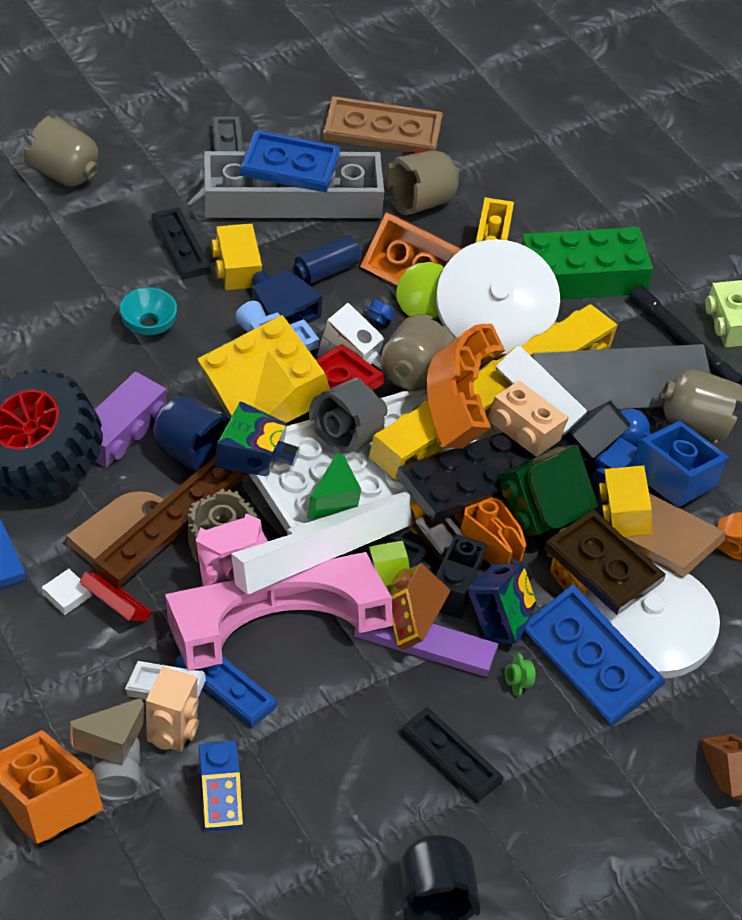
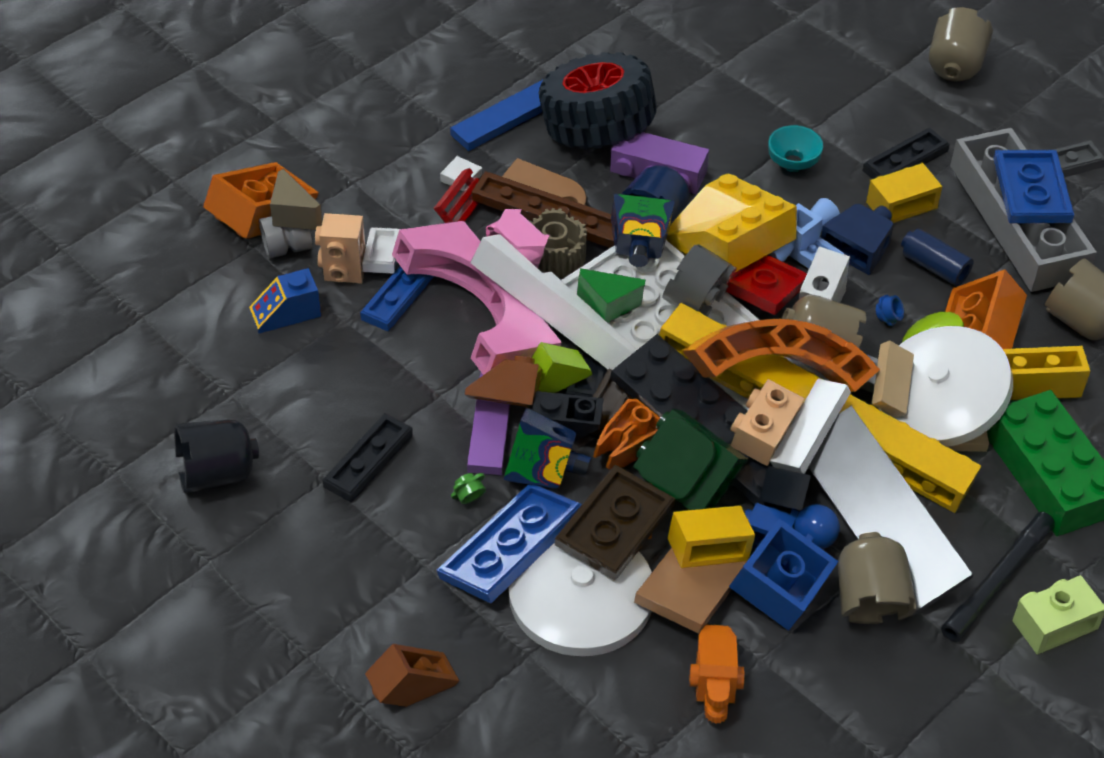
camera: 80 degrees right, 0 degrees up
none -> tan tile [872,341,914,418]

